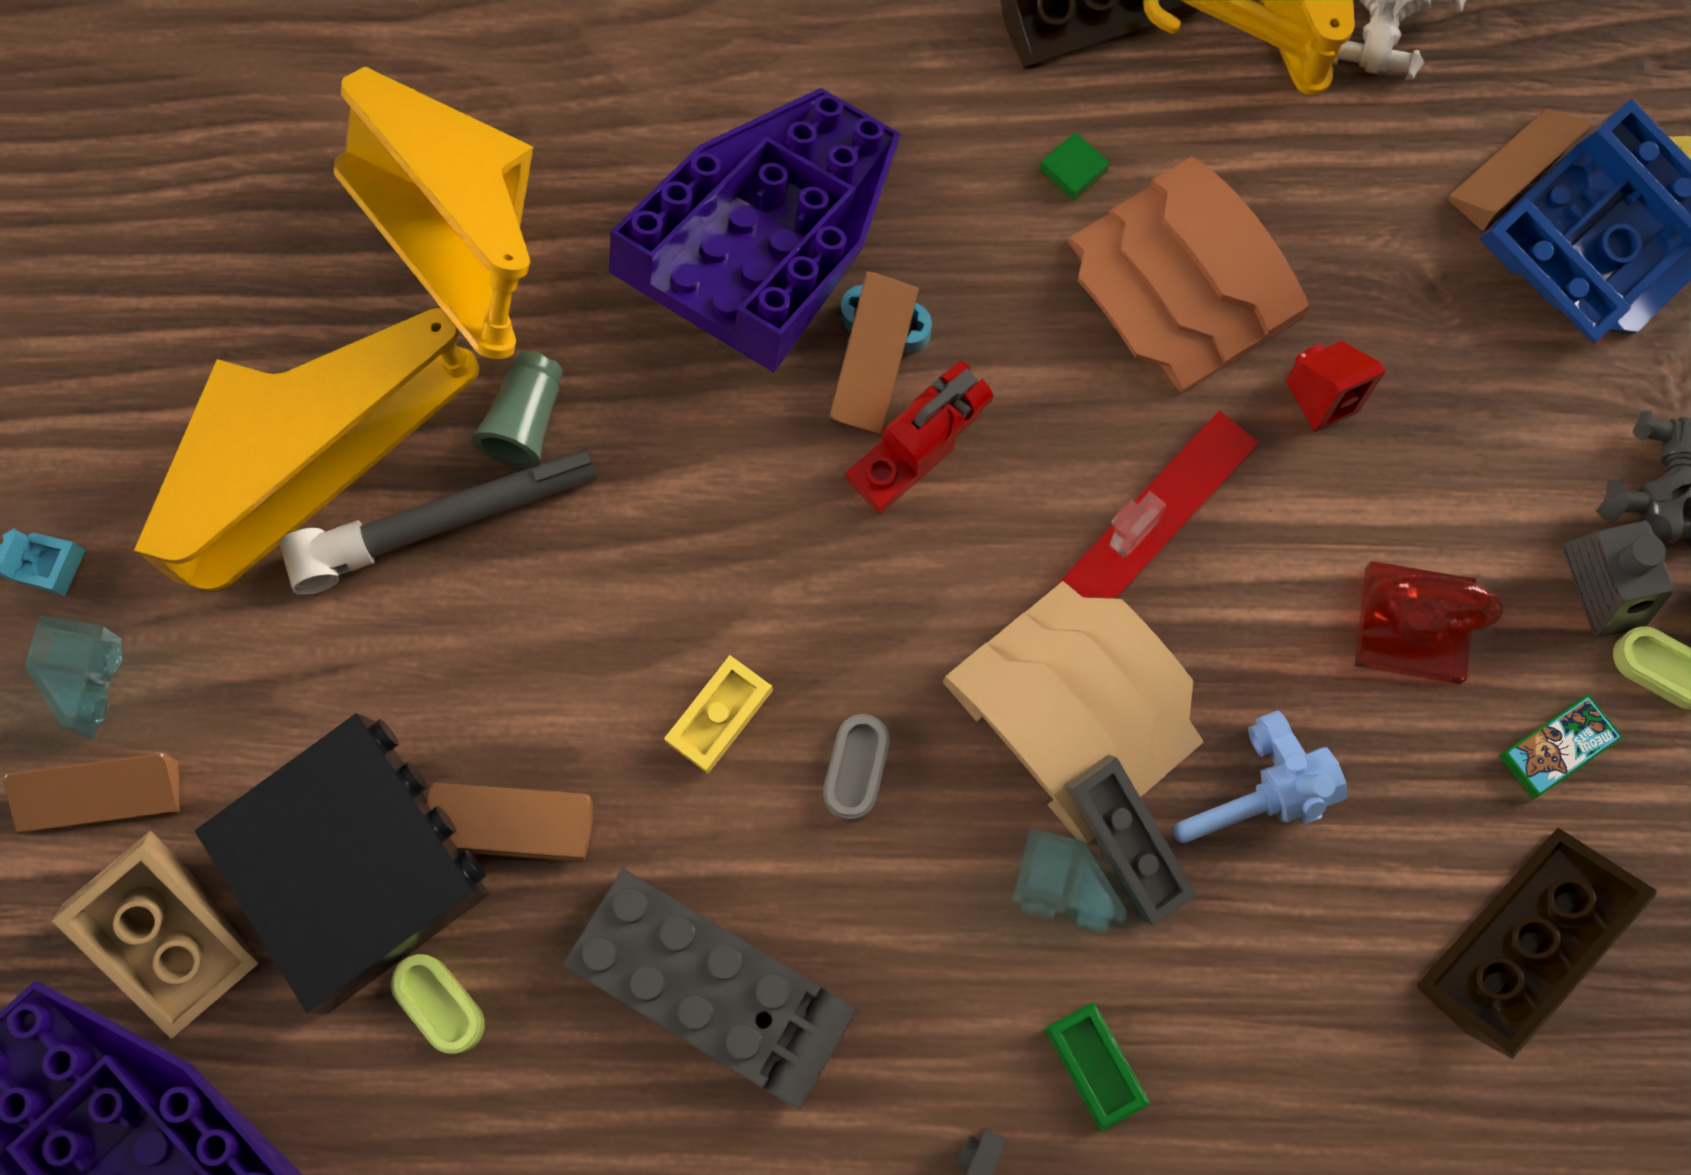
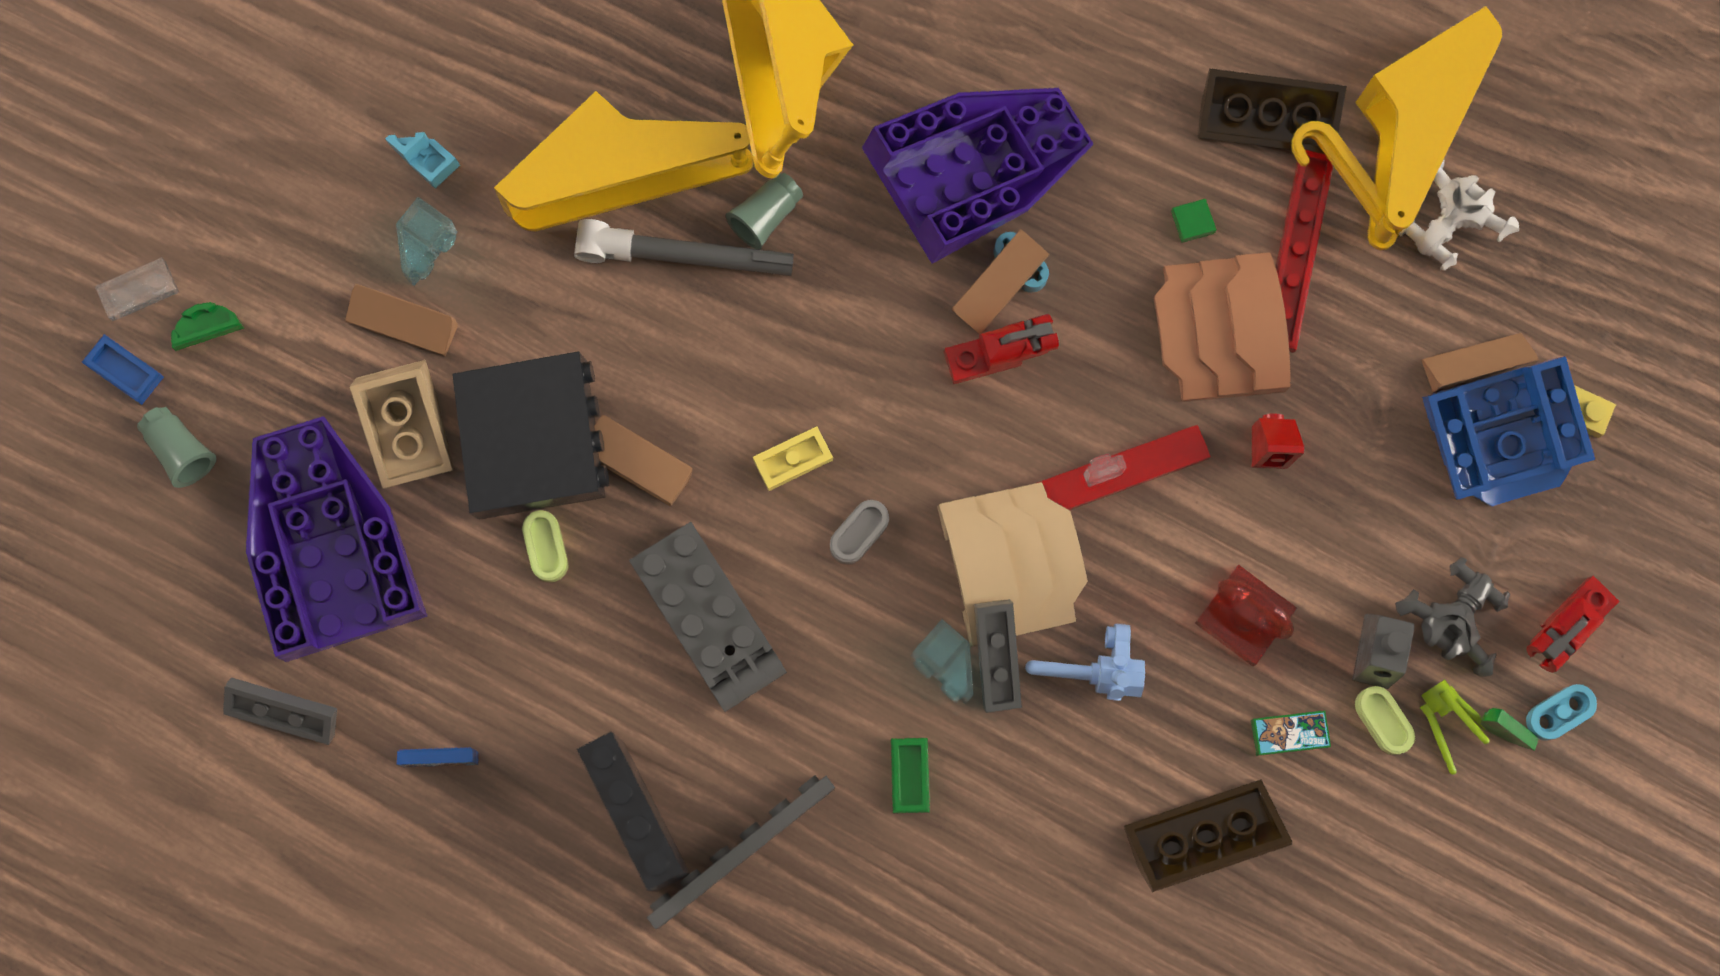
camera: 15 degrees right, 5 degrees up
none -> red tile [1276,150,1334,353]

